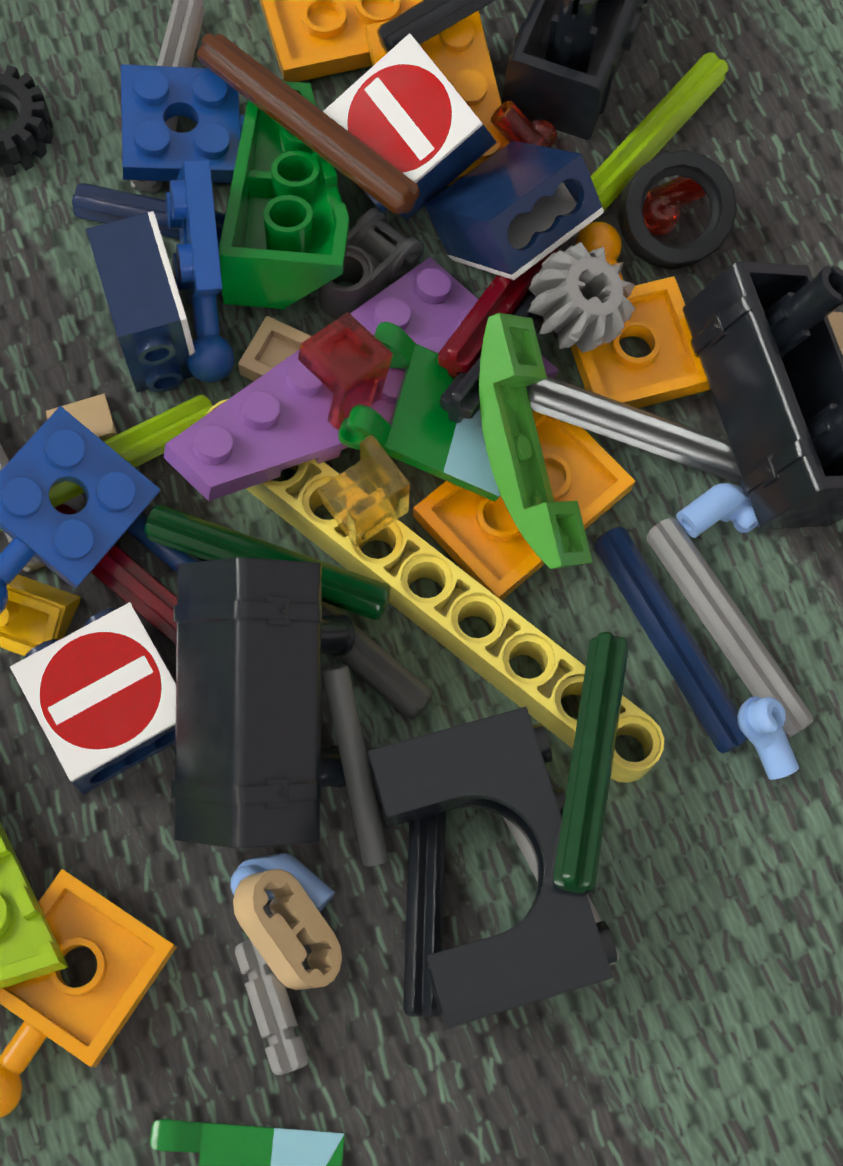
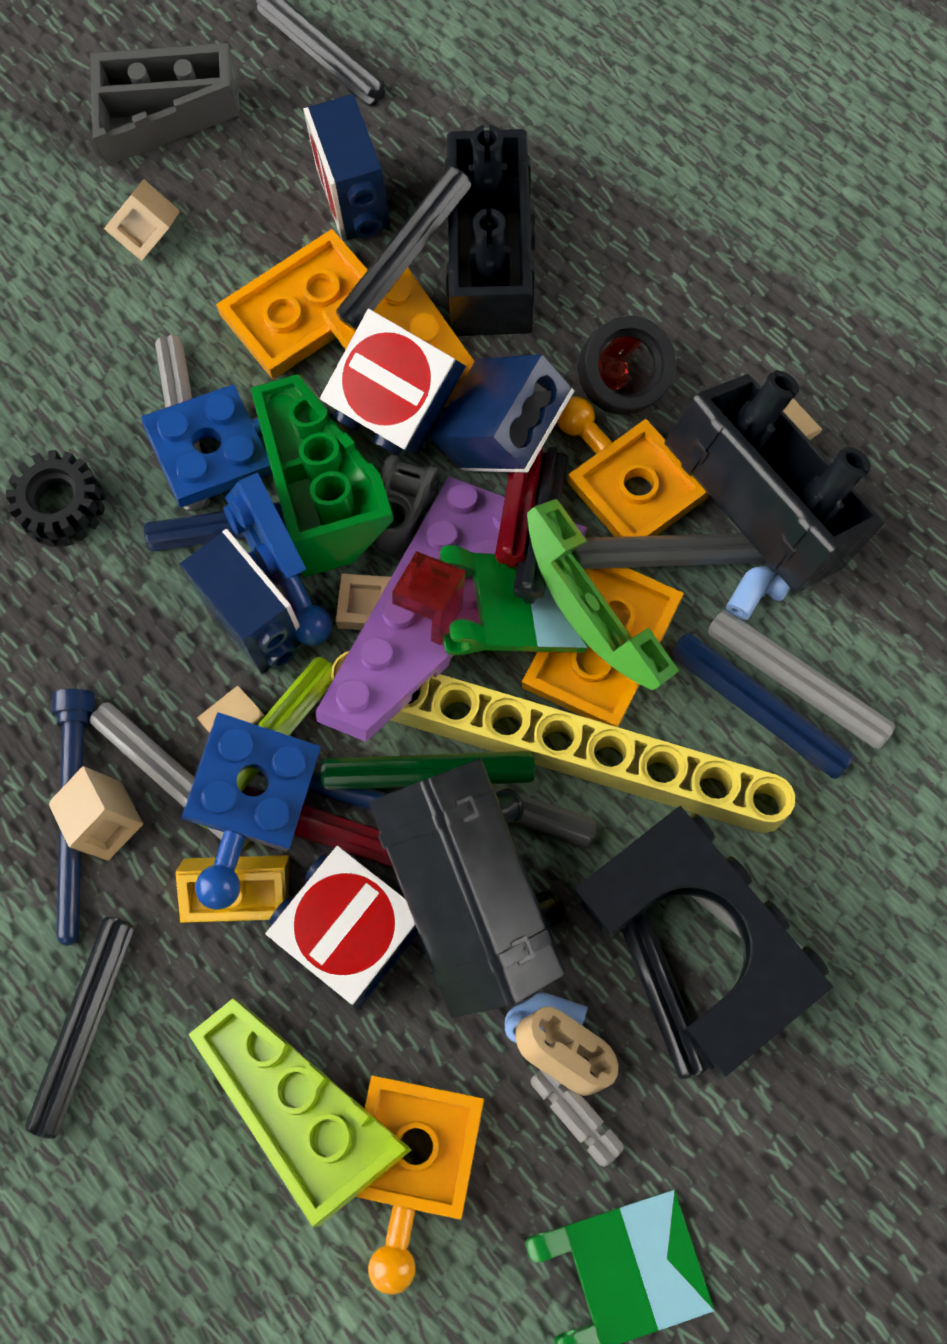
camera: 10 degrees left, 0 degrees up
reddish brown axle [197,33,420,214] -> none
clear yellow panel [318,435,410,547] -> none
dark grey bar [322,665,389,866] -> none
clear red arm [490,100,558,148] -> none
light grey gear [528,242,636,353] -> none
dark green axle [553,632,629,893] -> none
lime axle [590,52,729,211] -> none
light blue arm [737,696,800,780] -> none

